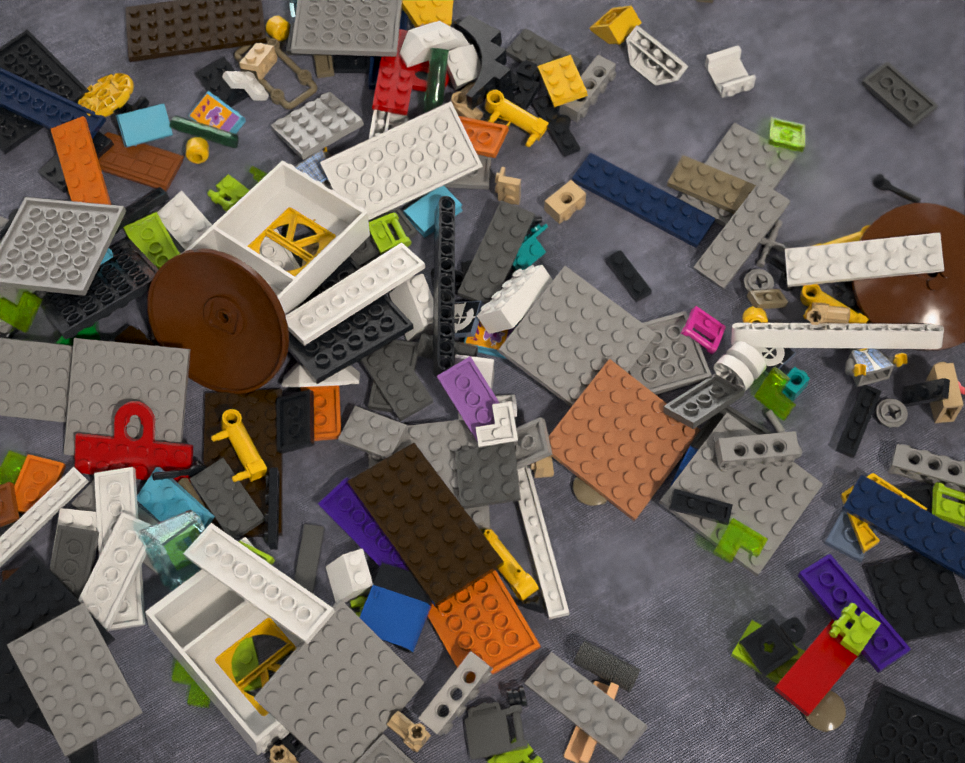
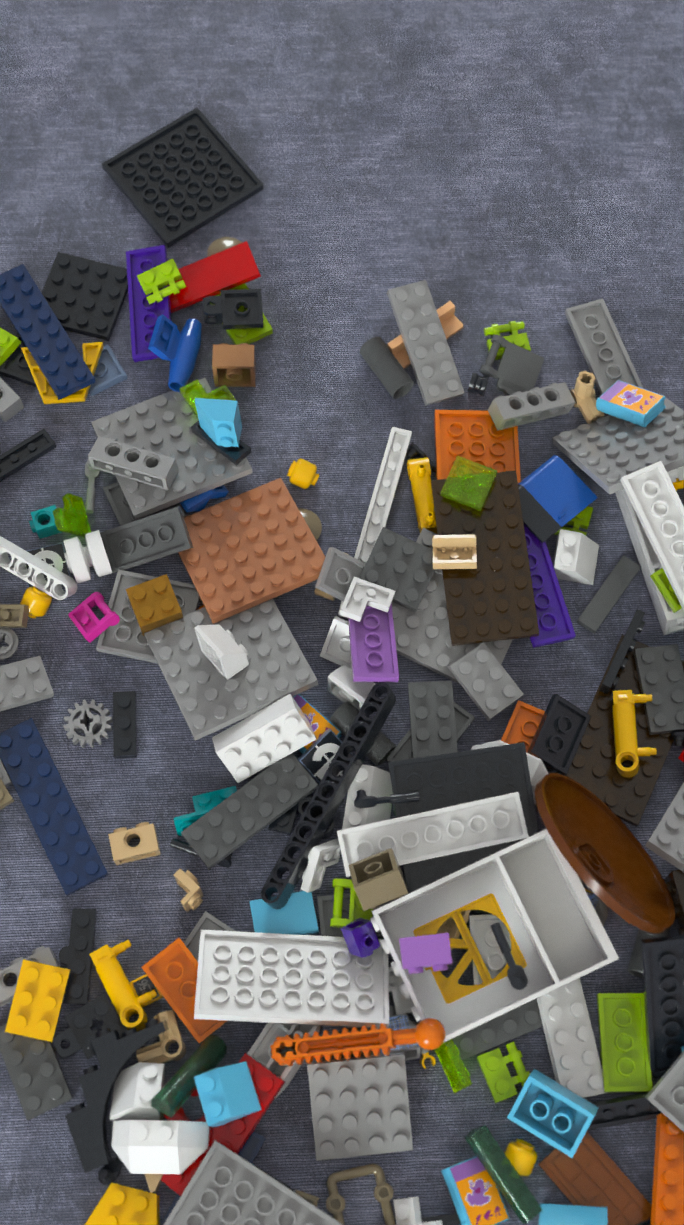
camera: 155 degrees left, 5 degrees up
none -> light grey gear [64,700,113,748]
none -> pearl gold brick [126,574,183,636]
none -> blue plate [148,315,202,392]
none -> white slope [194,625,249,680]
none -> medium azure slope [194,1061,262,1127]
none -> medium azure slope [195,398,242,447]
none -> medium nougat brick [212,343,256,387]
none -> orange gear [271,1018,446,1066]
none -> yellow head [287,458,319,489]
none -> white plate [301,839,341,893]
none -> dark purple brick [341,918,381,958]
none -> dark tan brick [349,848,408,911]
none -> black piece [354,790,420,808]
none -> medium lavender brick [399,933,452,974]
none -> tan bracket [432,534,477,569]
none -> clear neon green plate [441,455,497,511]
none -> black piece [490,922,528,990]
none -> medium azure brick [507,1069,599,1158]
none -> piece [596,380,666,428]

